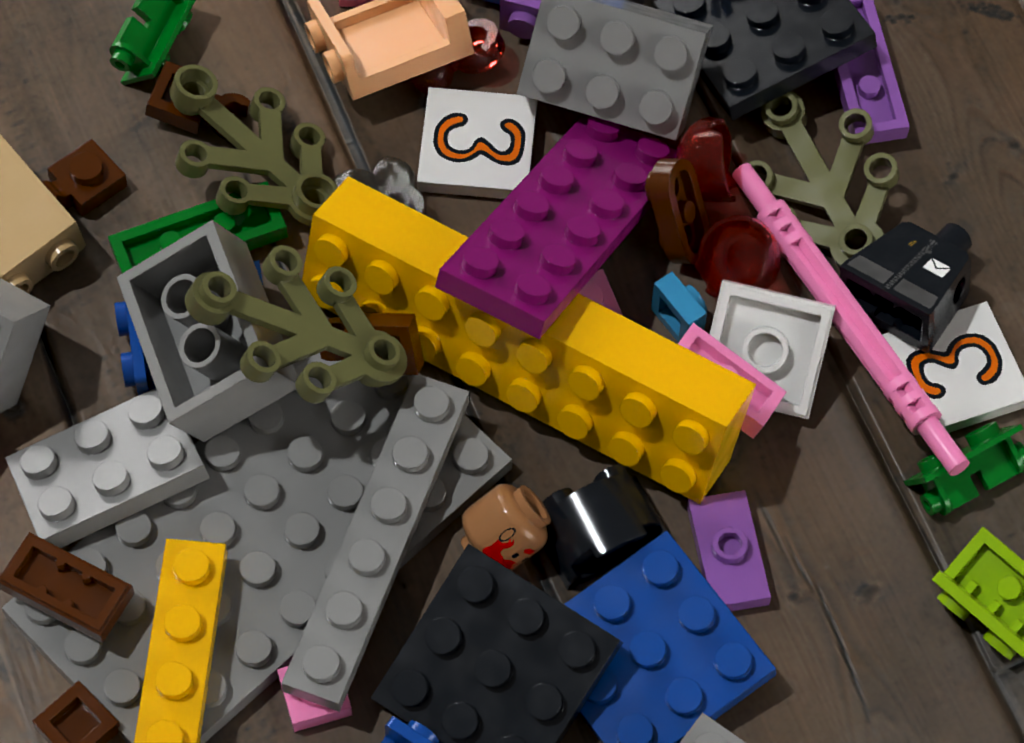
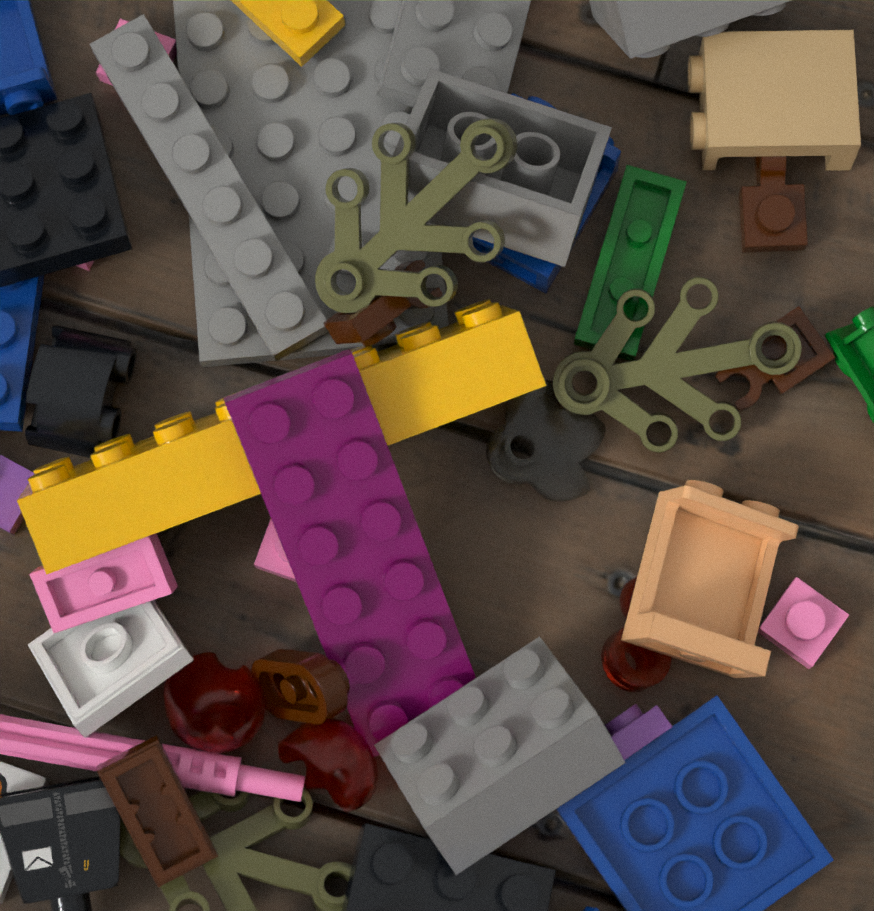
camera: 135 degrees right, 15 degrees up
white tile [417,87,537,199] -> none
medium nougat head [461,484,551,571] -> none
dark azure plate [651,271,707,342] -> none
none -> reddish brown plate [97,735,218,887]

